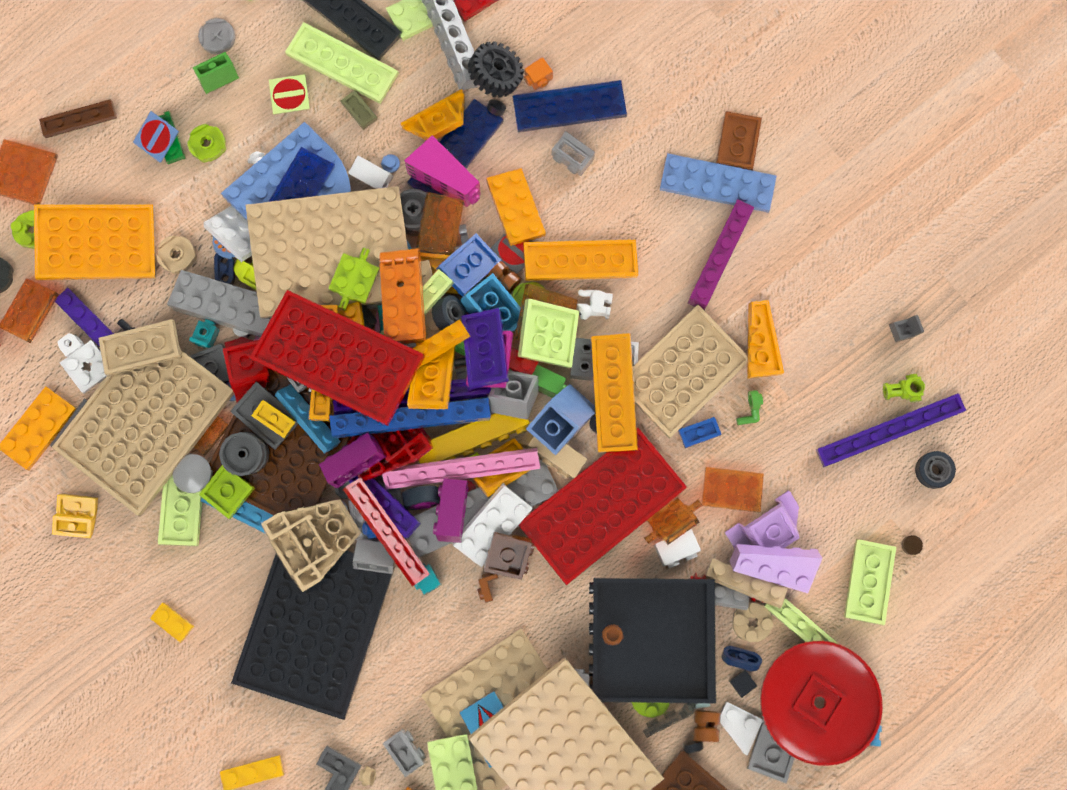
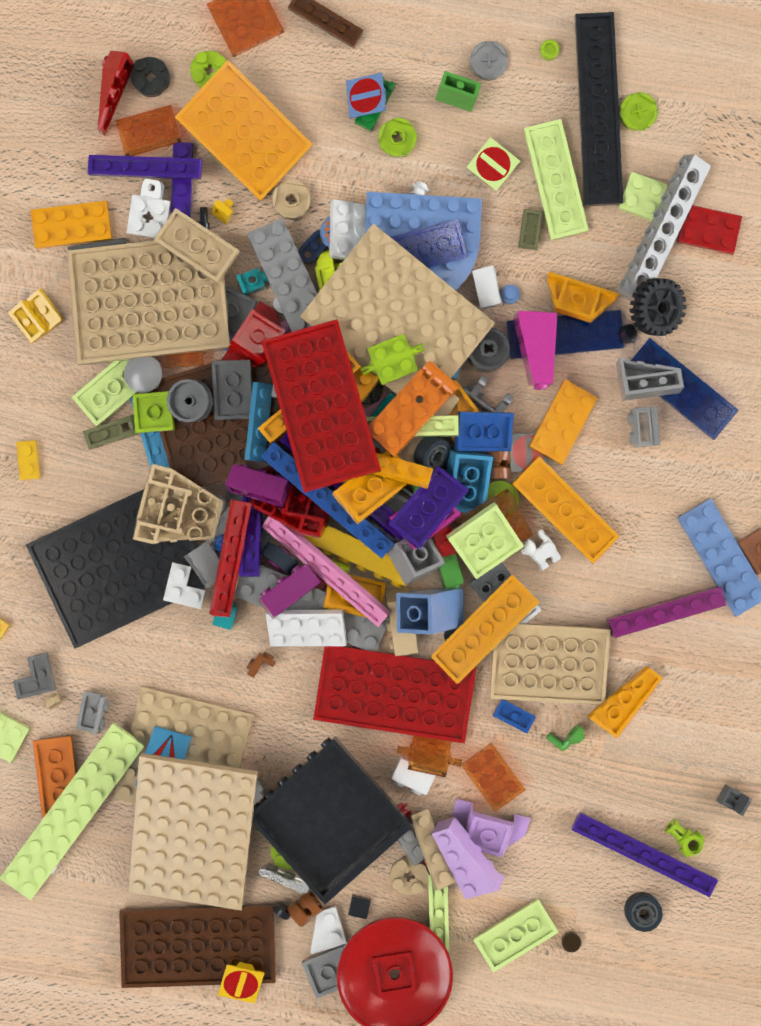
camera: 45 degrees right, 10 degrees up
yellow plate [251,400,296,438] -> none
clear orange plate [416,192,464,255] -> none
plate [483,532,534,580] -> none
orange brick [523,57,553,90] -> none
dark orange plate [602,625,623,645] -> none
dark blue plate [721,646,762,671] -> none
none -> olive plate [83,415,140,450]
none -> dark purple plate [87,155,203,180]
none -> white plate [163,562,206,609]
none -> yellow tile [211,198,234,225]
none -> light grey wedge [616,358,684,401]

